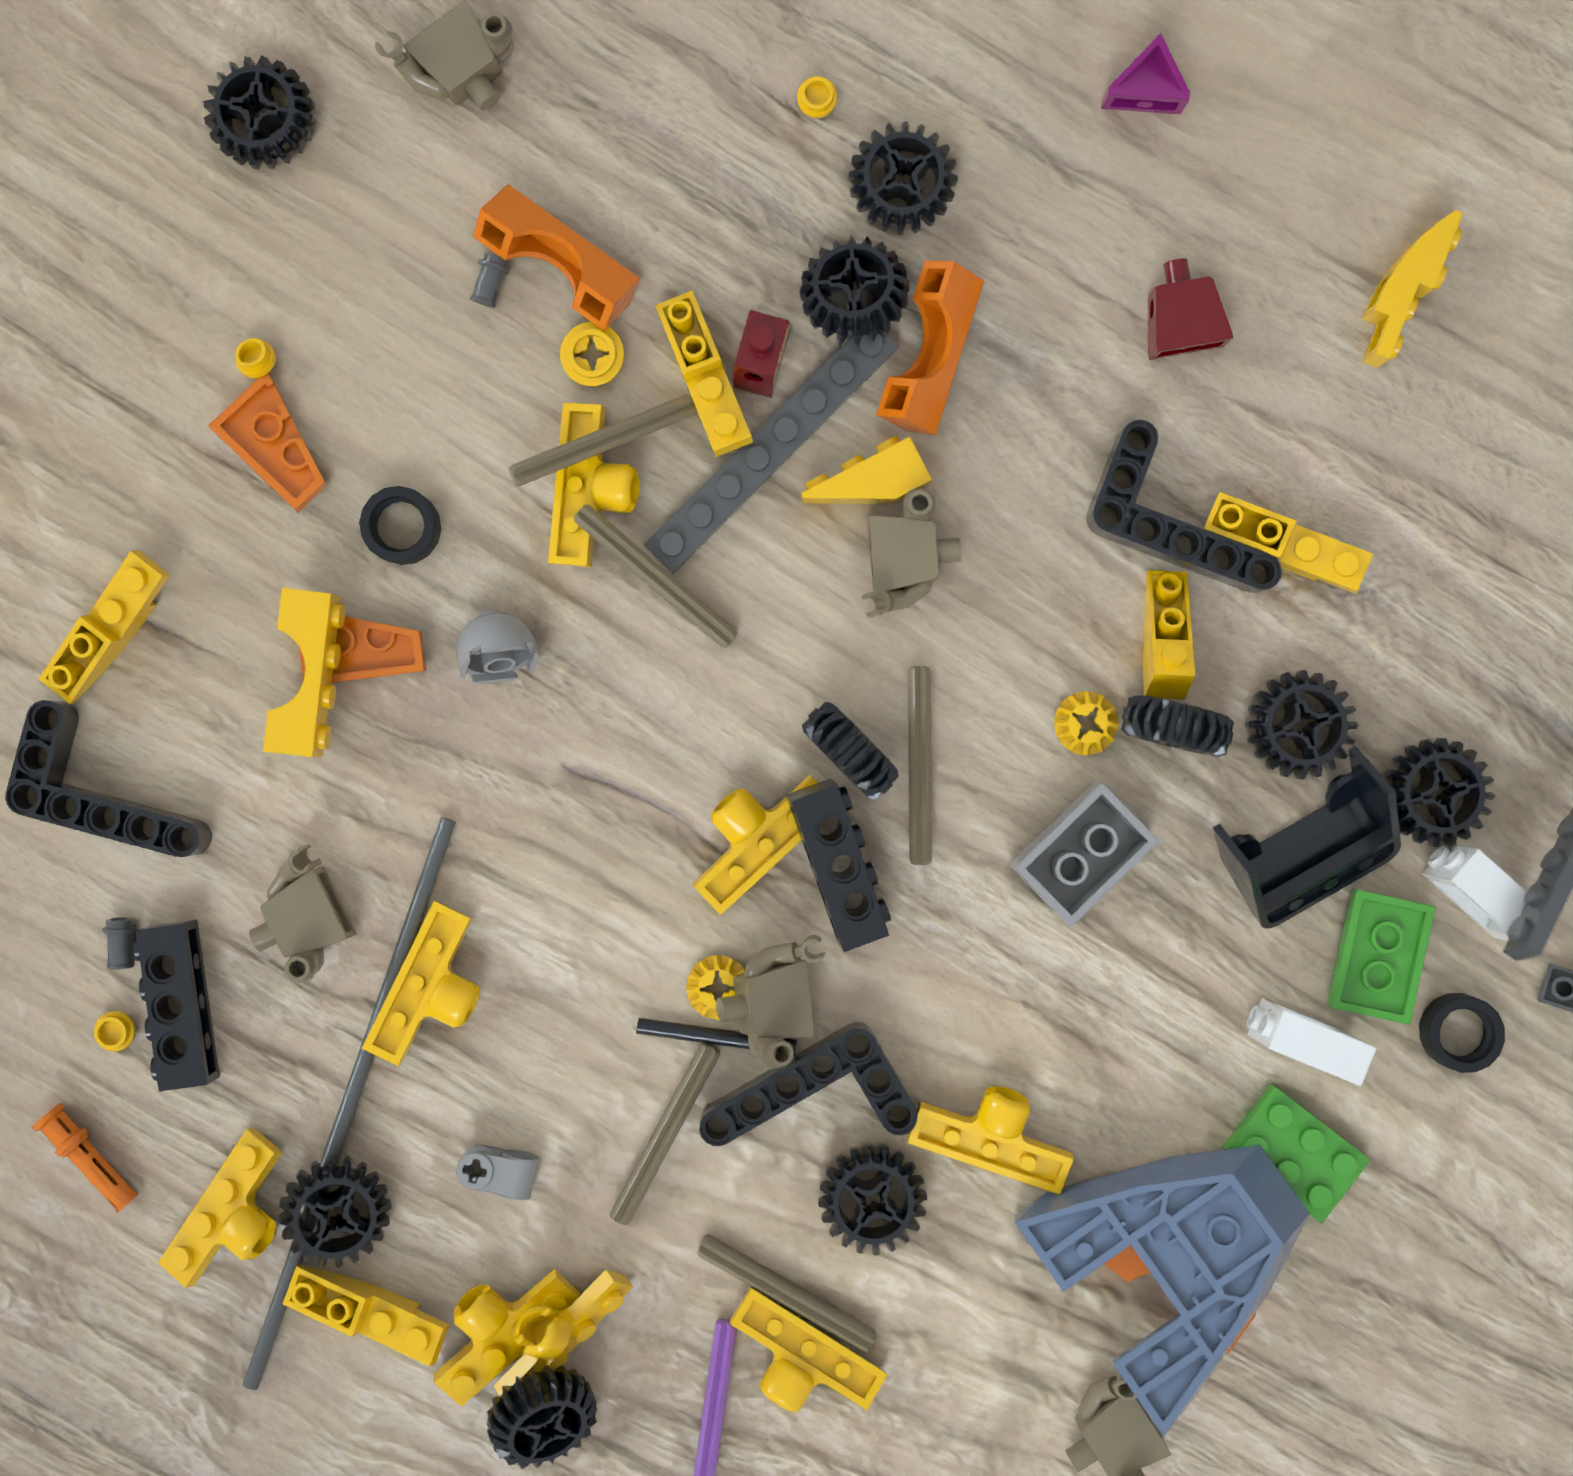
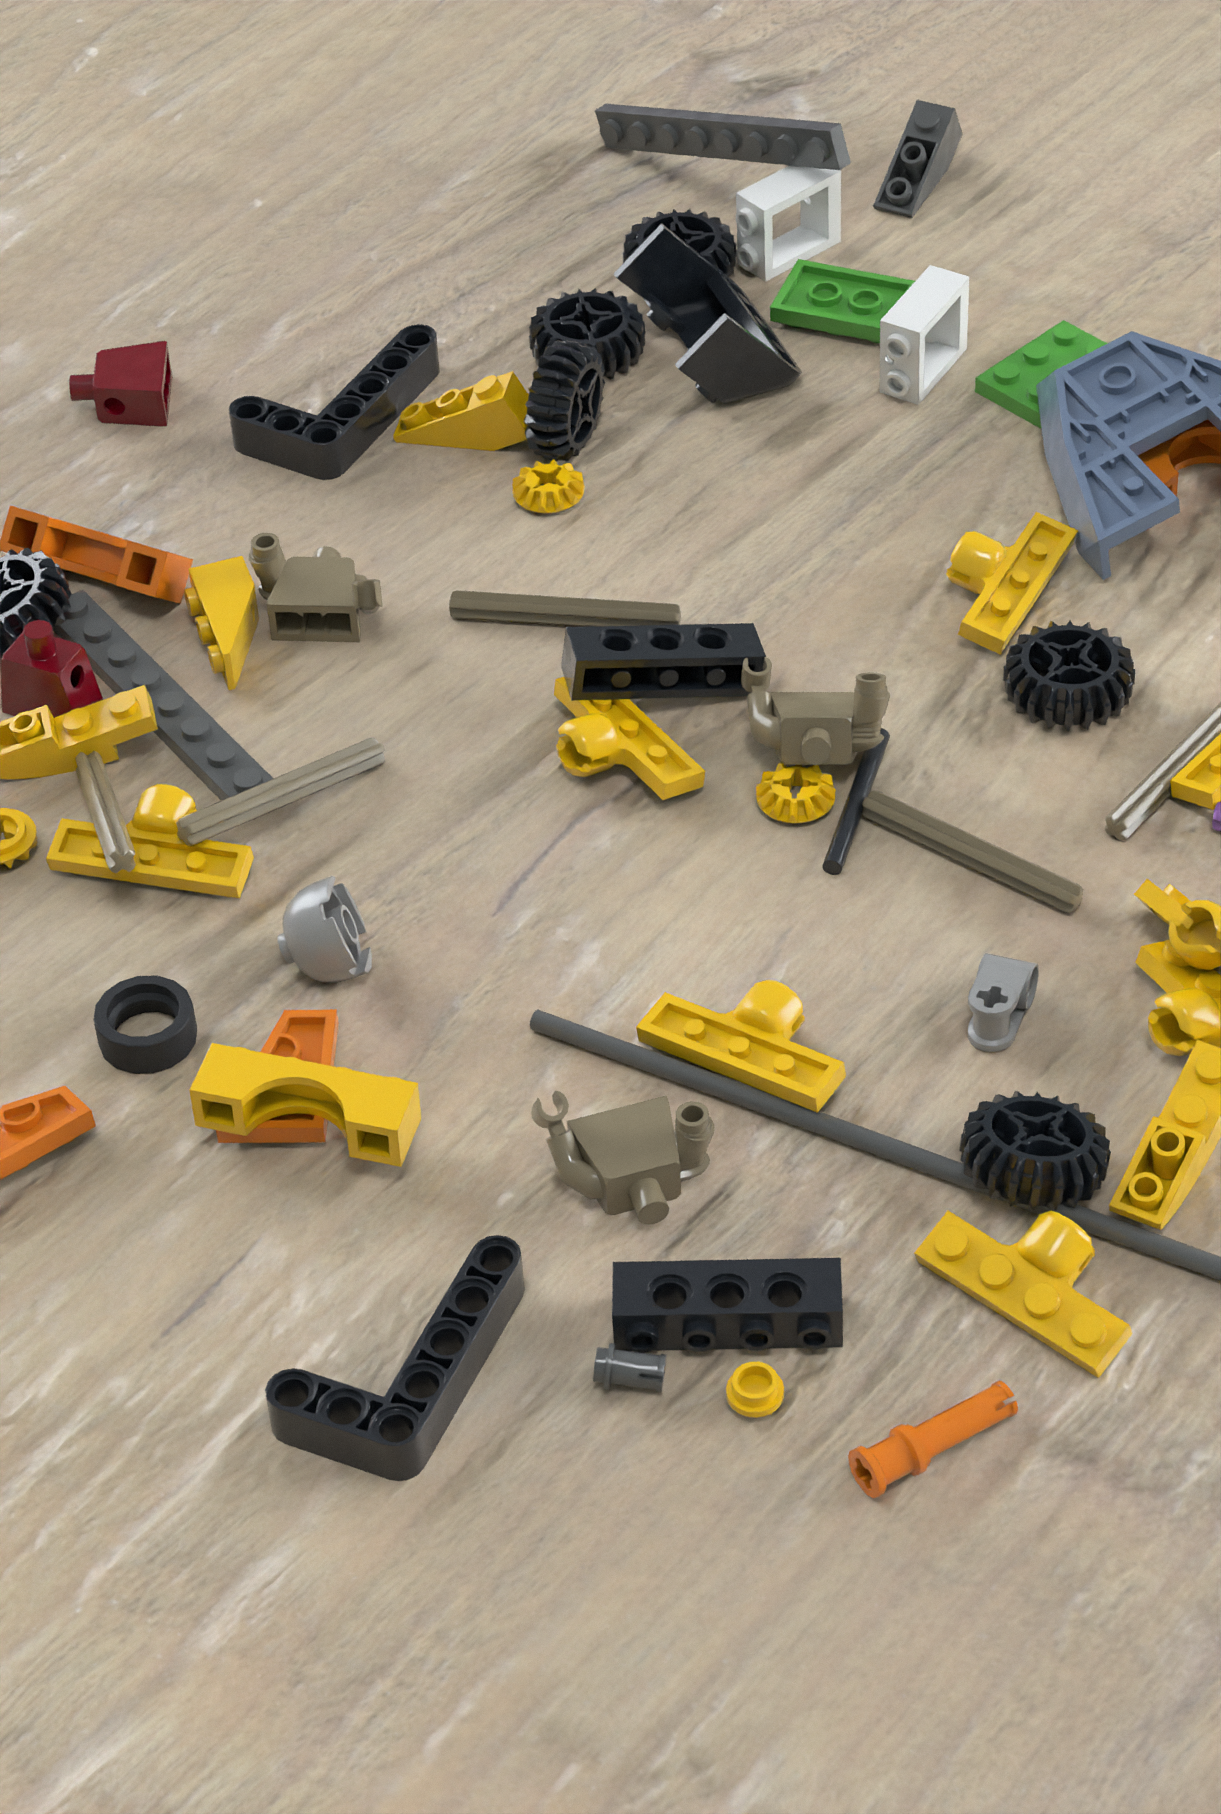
camera: 75 degrees left, 45 degrees down
yellow slope [39,550,170,704] -> none
black beam [699,1022,917,1146] -> none
black gear [802,702,899,800] -> none
light grey brick [1009,781,1159,927] -> none
yellow slope [1203,492,1374,594] -> none
yellow slope [1362,210,1463,368] -> none
black tyre [1419,993,1505,1073] -> none

